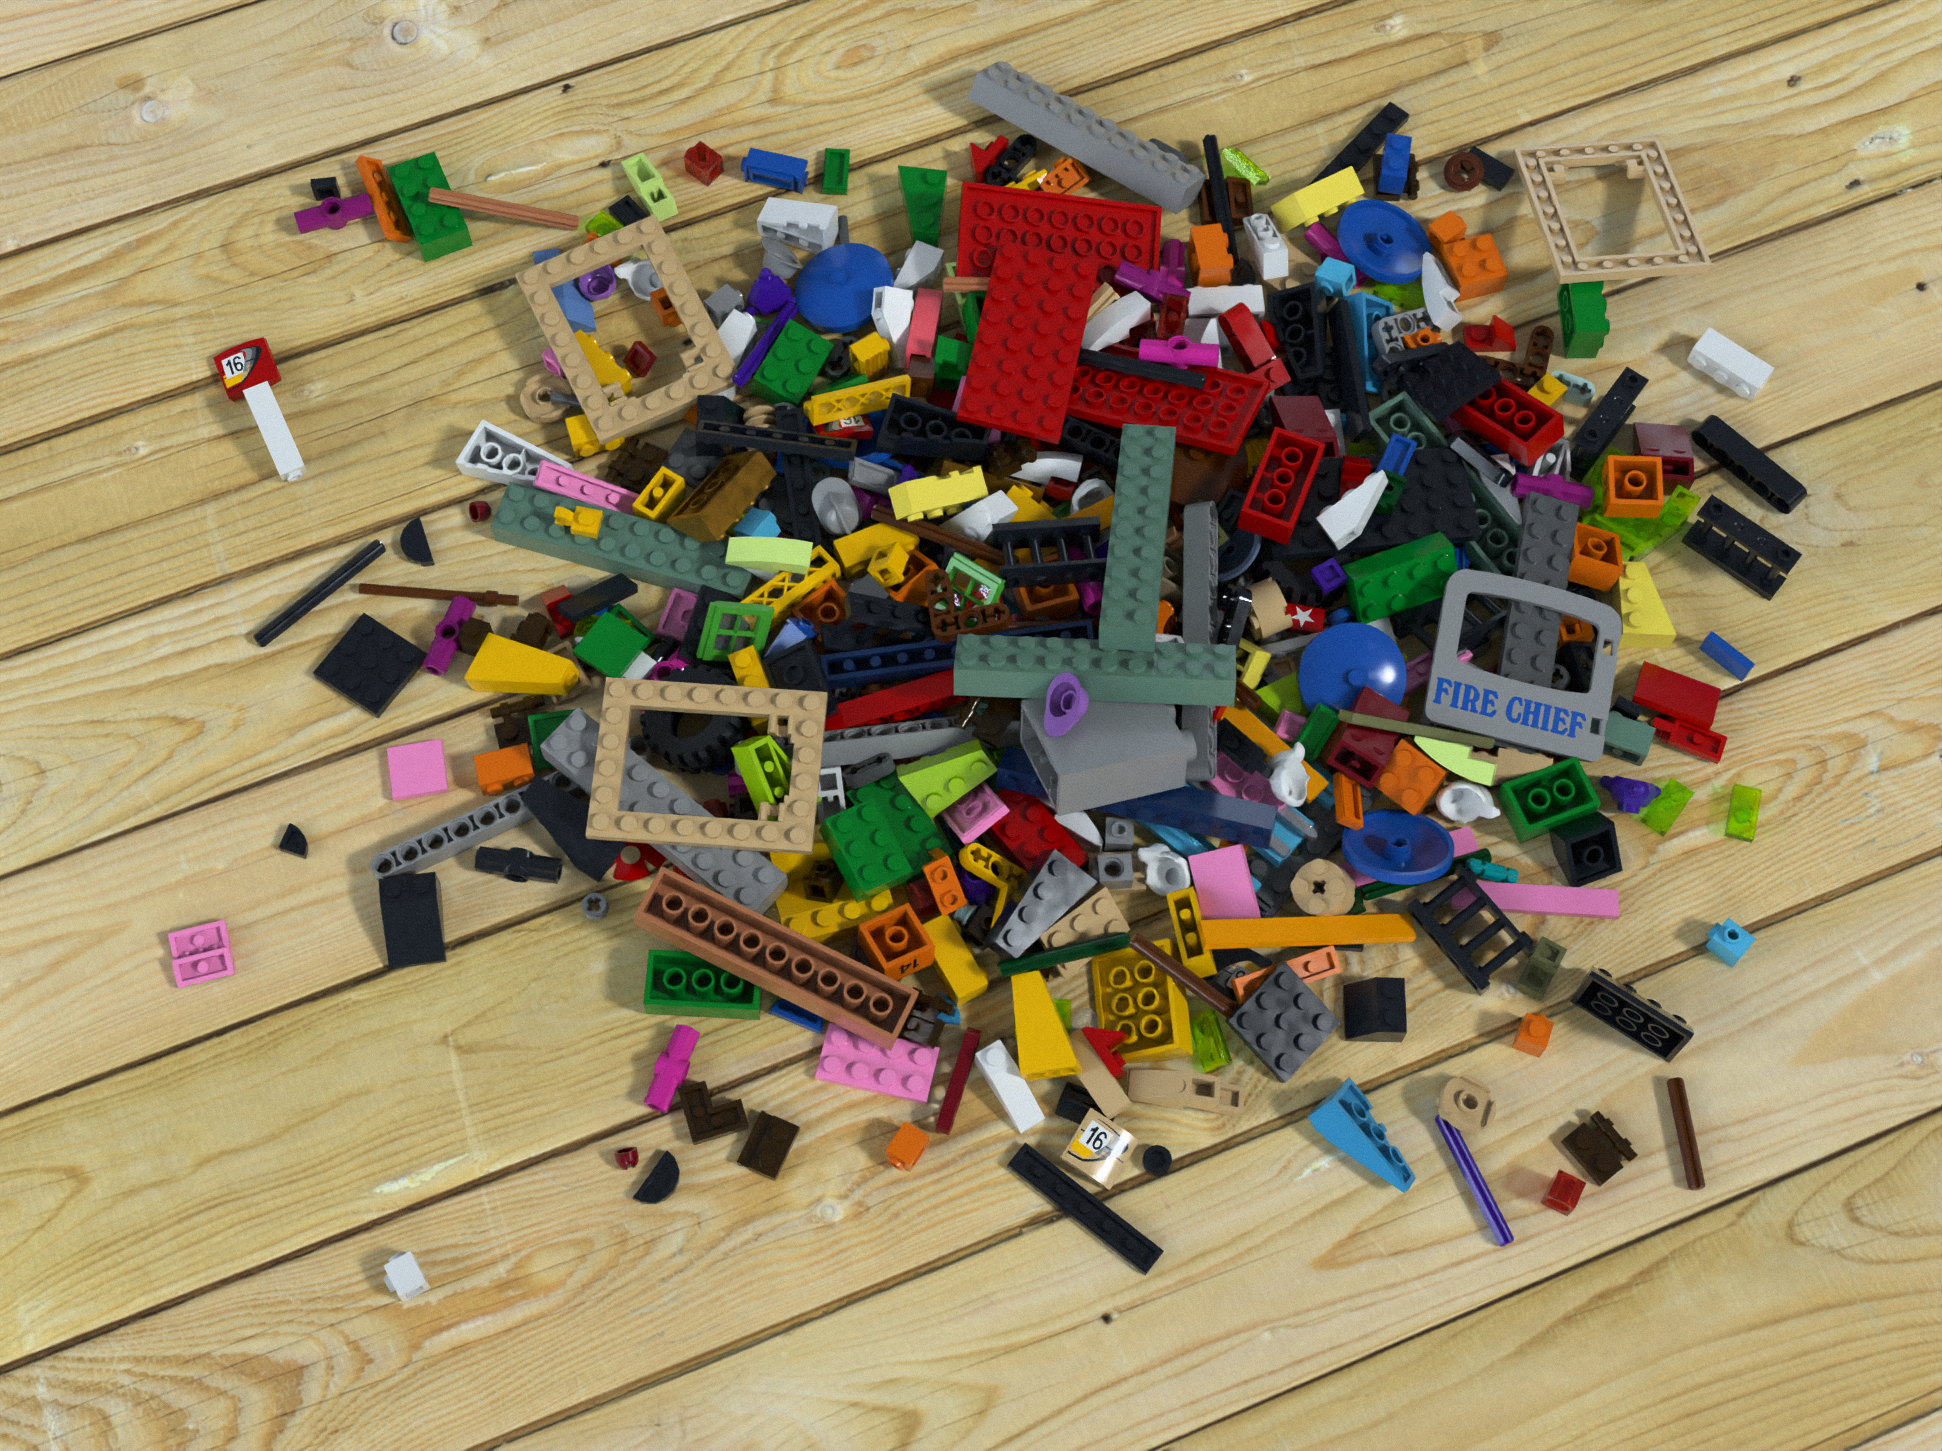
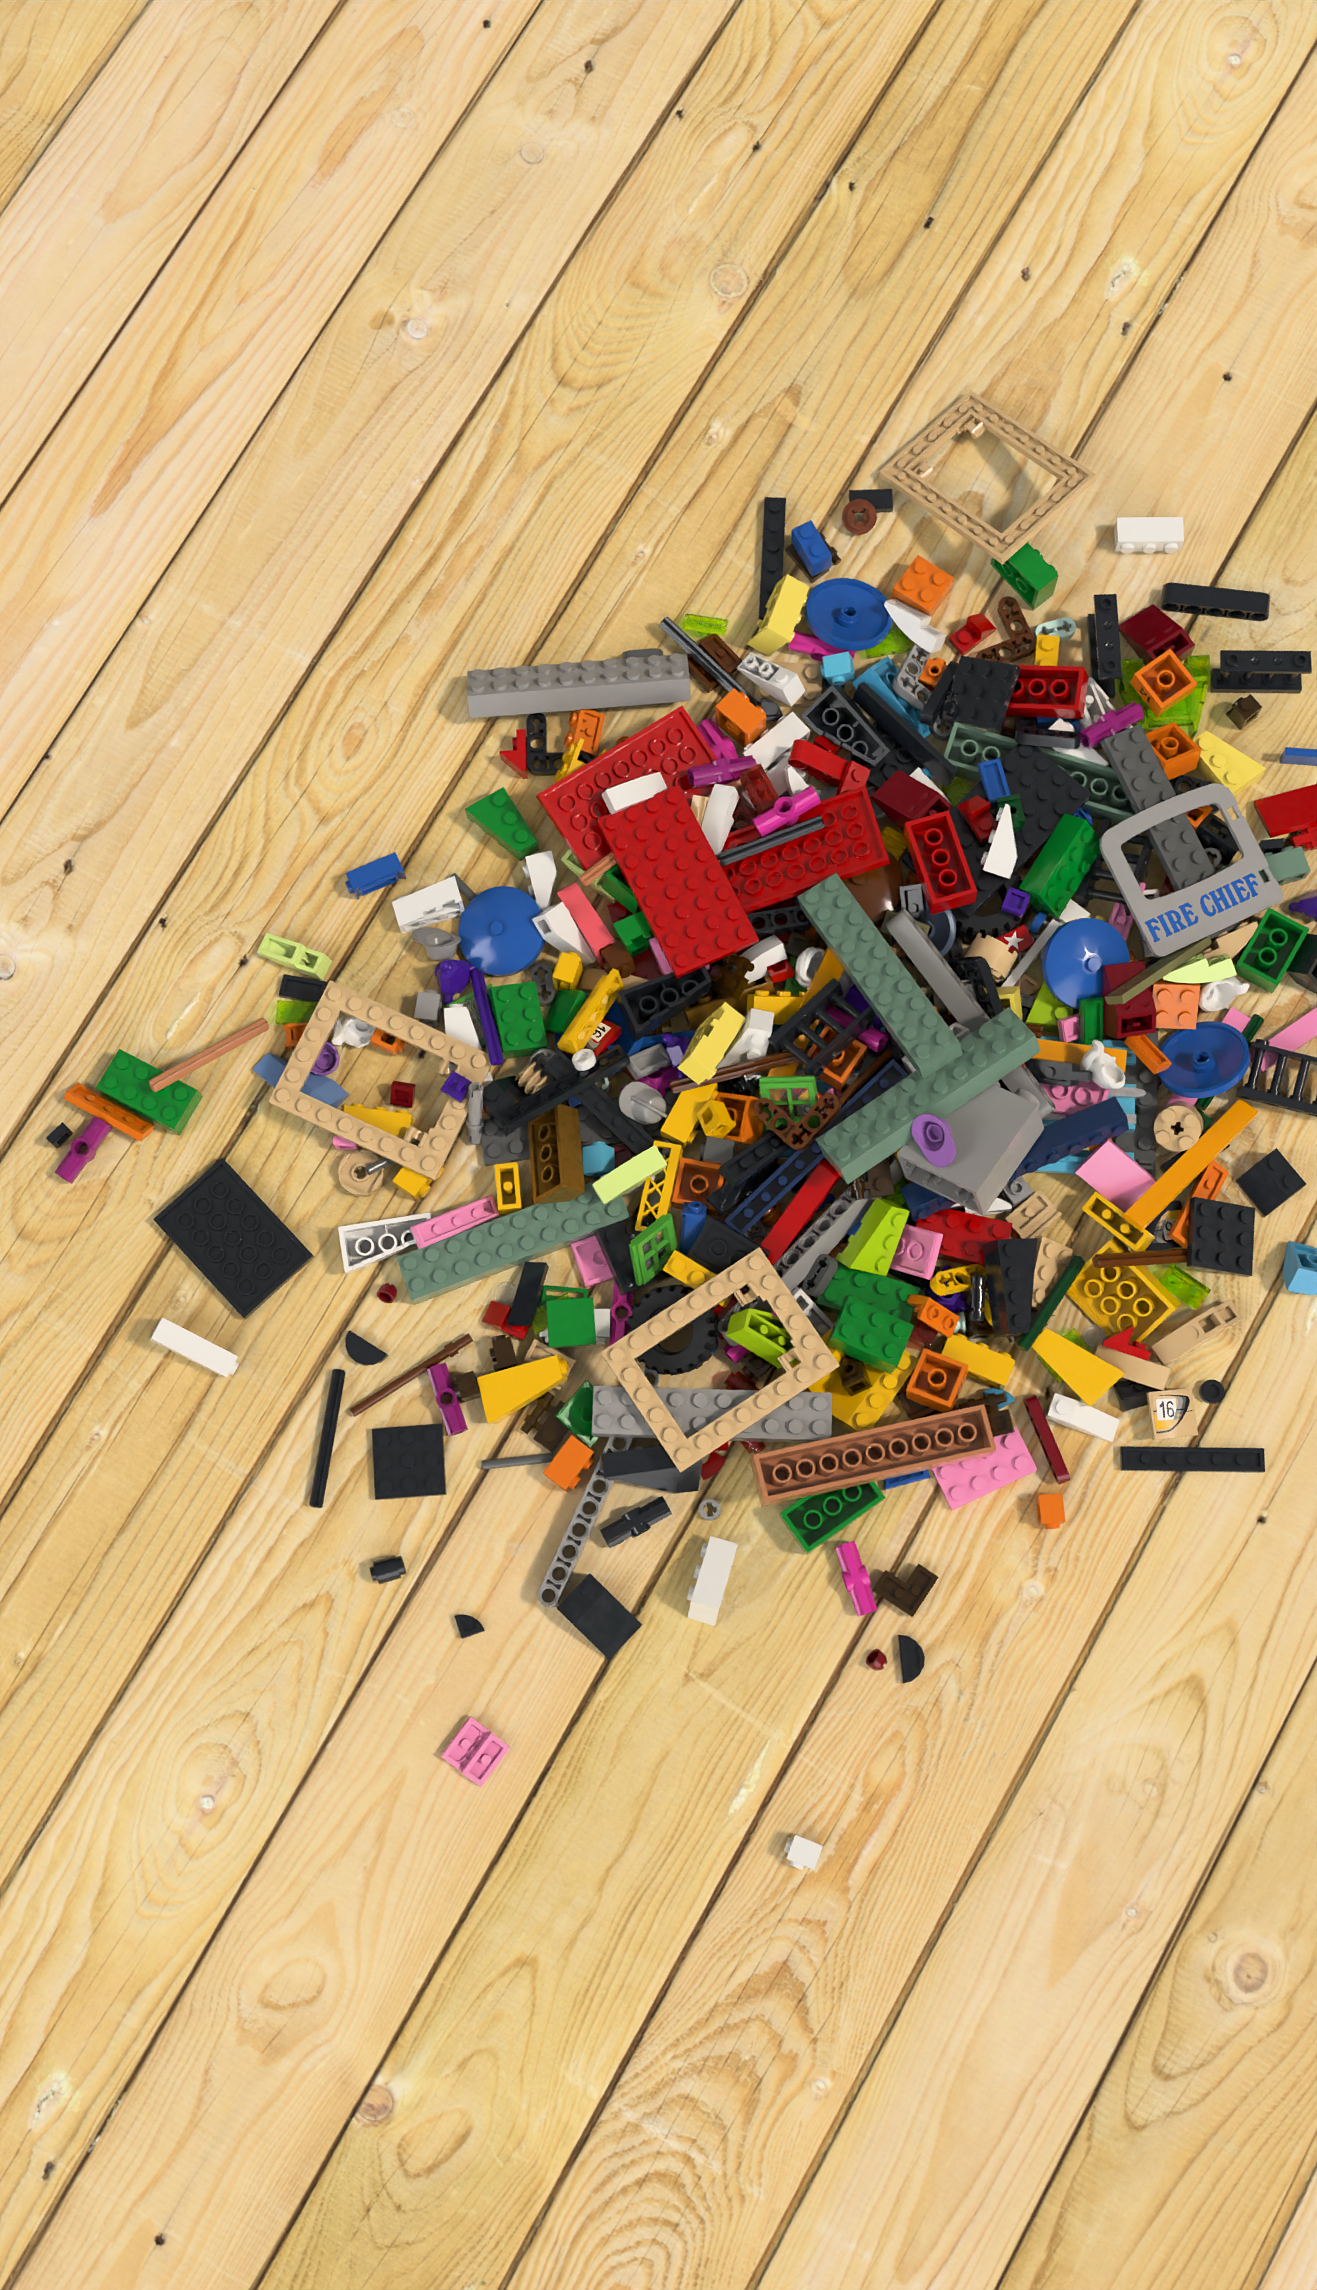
camera: 30 degrees left, 10 degrees up
red slope [213,337,282,402] -> none
bright pink tile [387,739,449,801] -> none
yellow plate [553,506,603,539] -> none
dark brown plate [604,436,669,494] -> none
black pin [649,636,680,664] -> none
clear red brick [684,141,724,187] -> none
dark brown plate [737,1110,800,1181] -> none
green tile [822,148,850,195] -> none
light grey brick [1091,853,1134,890] -> none
white hair [1137,843,1191,896] -> none
orange brick [1426,210,1467,254] -> none
teal axle [1465,858,1519,883] -> none
none -> black plate [153,1158,314,1320]
none -> black brick [370,1555,406,1585]
none -> dark purple tile [440,1071,472,1103]
none -> light grey pin [466,1082,484,1145]
none -> dark grey bar [482,1453,553,1470]
none -> white tile [572,1049,596,1071]
none -> white slope [602,772,668,815]
none -> white wedge [687,1536,738,1626]
none -> black axle [970,1275,985,1321]
none -> dark brown brick [1226,694,1262,730]

